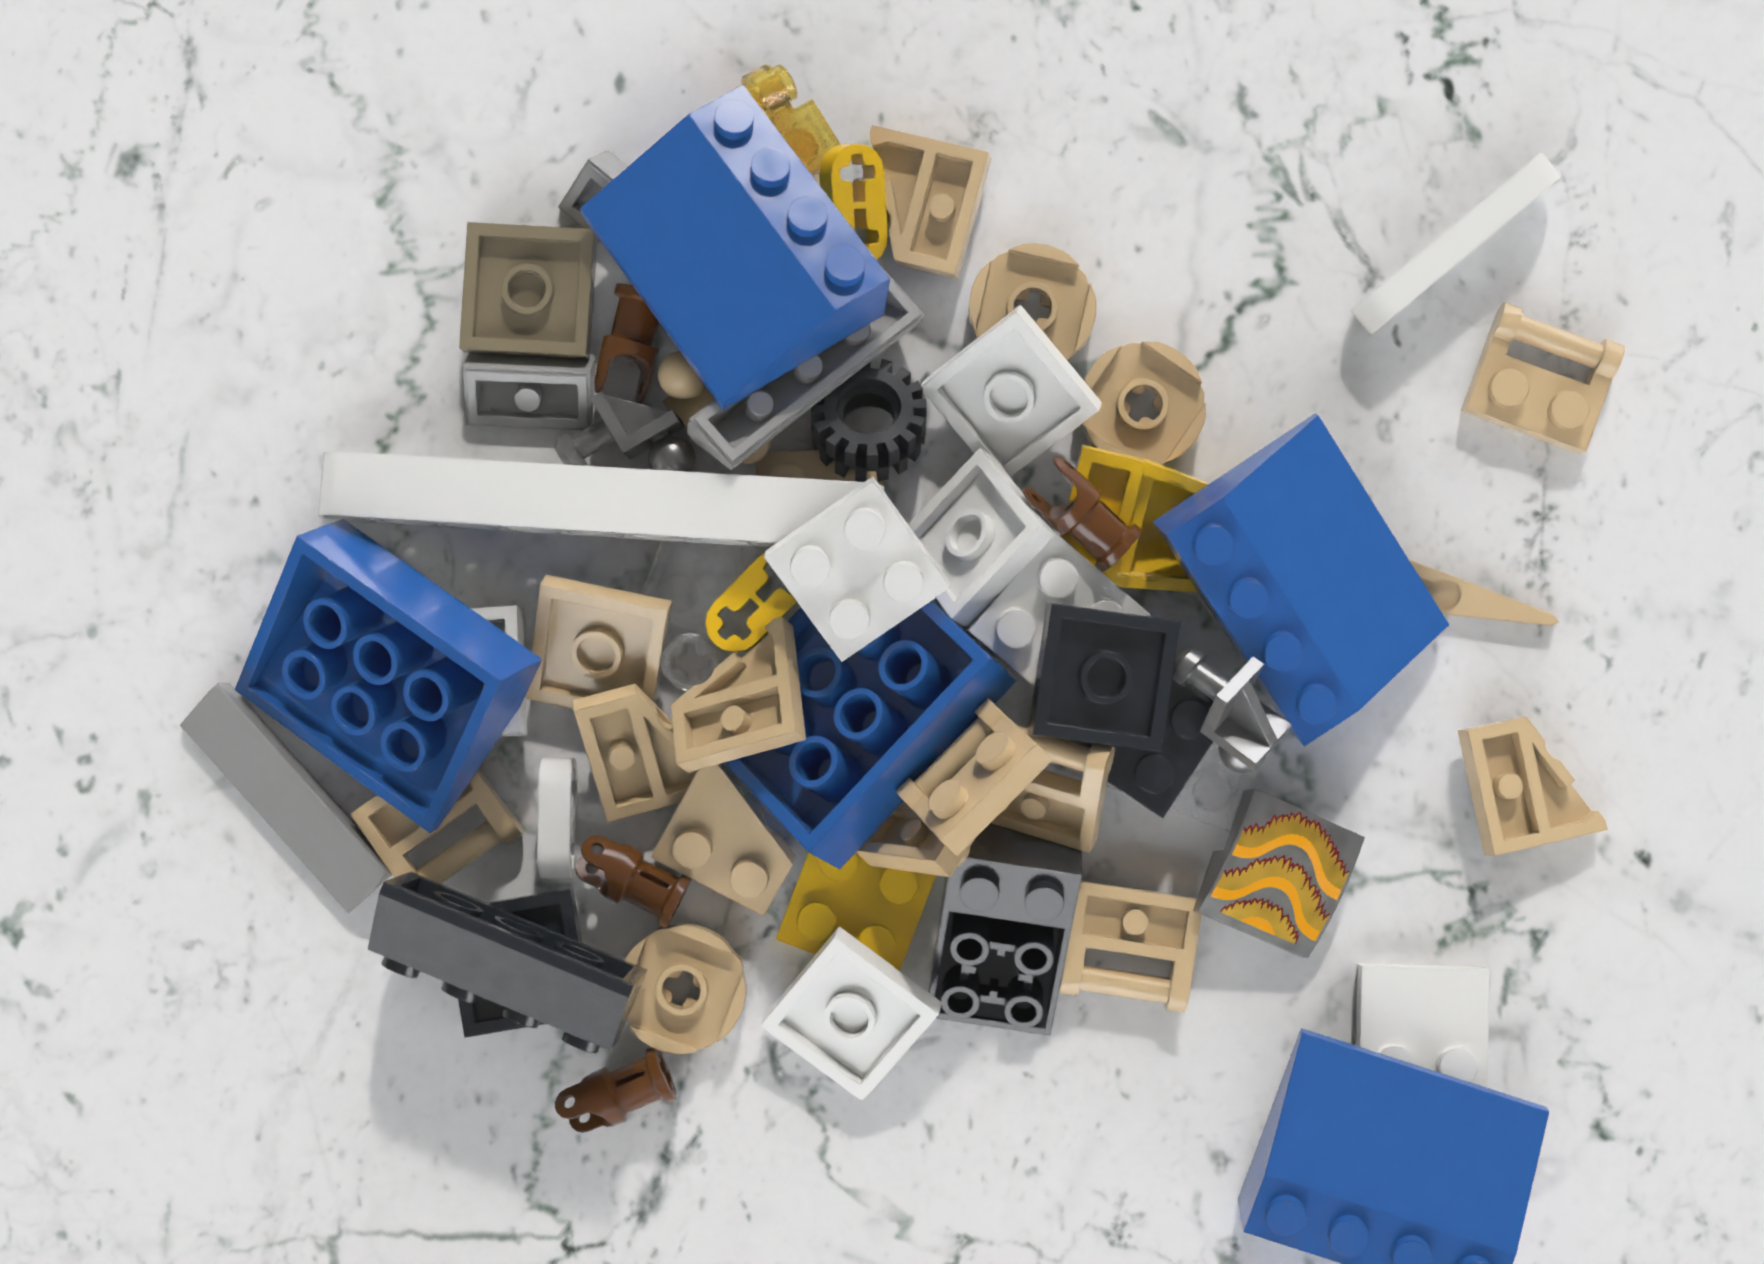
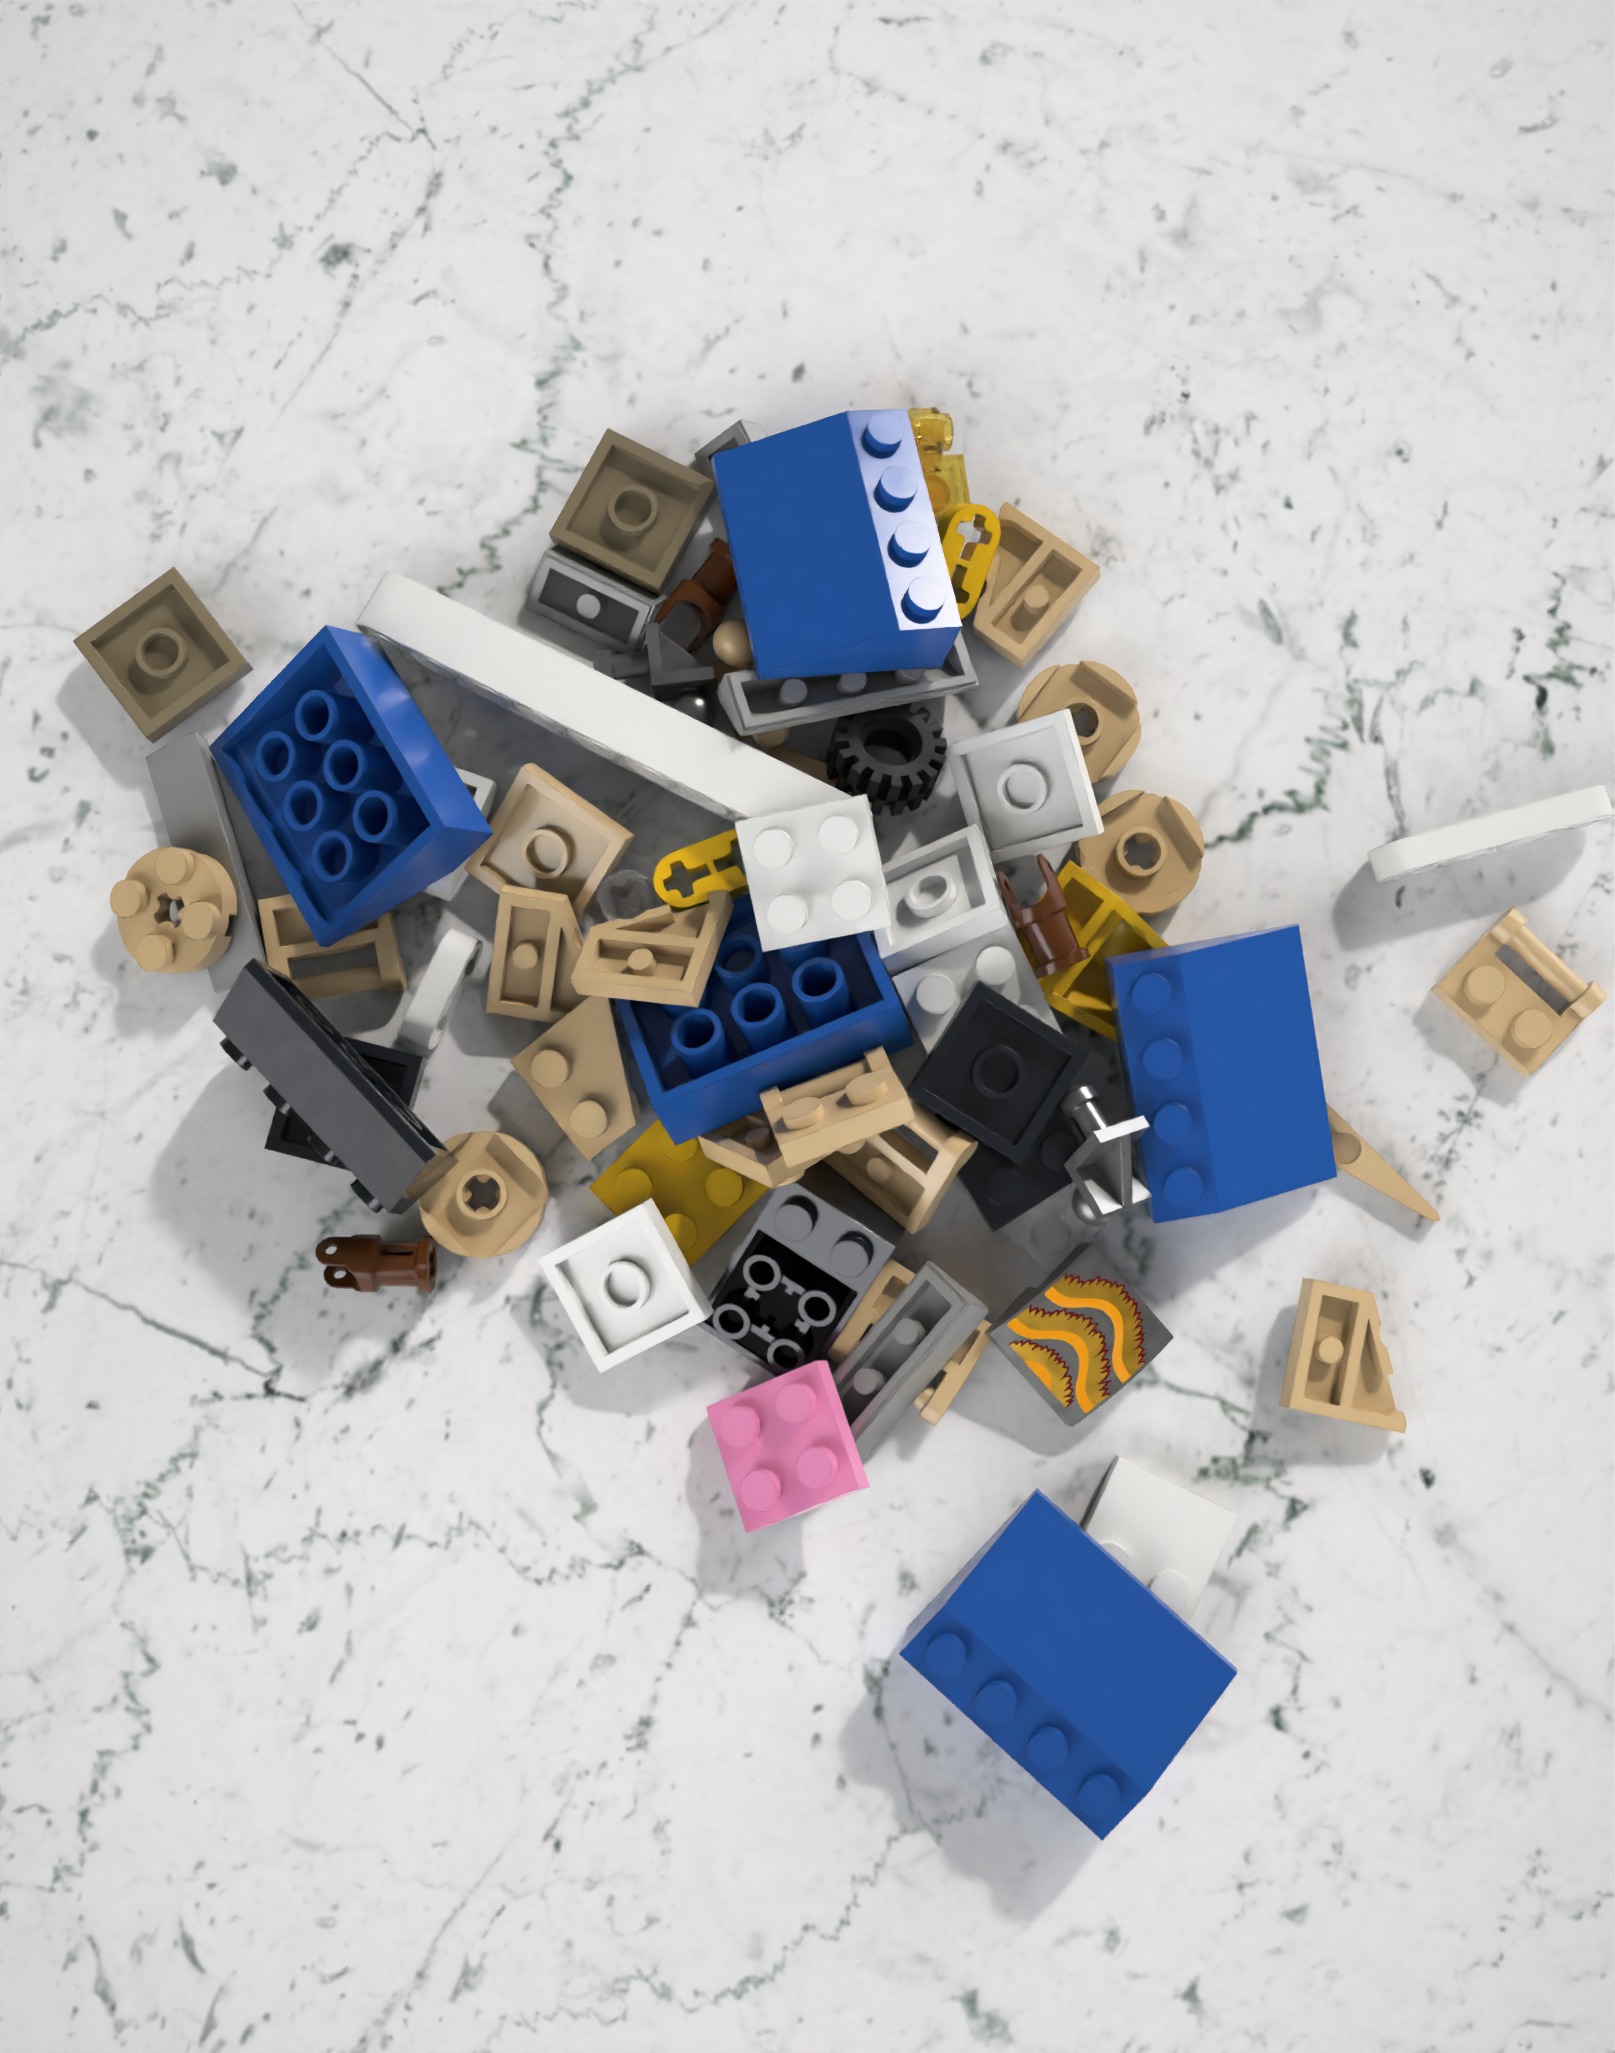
camera: 20 degrees right, 5 degrees down
reddish brown piece [575,835,692,928] -> none
none -> dark tan plate [73,567,253,744]
none -> tan plate [110,847,237,974]
none -> bright pink plate [706,1361,870,1533]
none -> light grey slope [832,1261,989,1462]

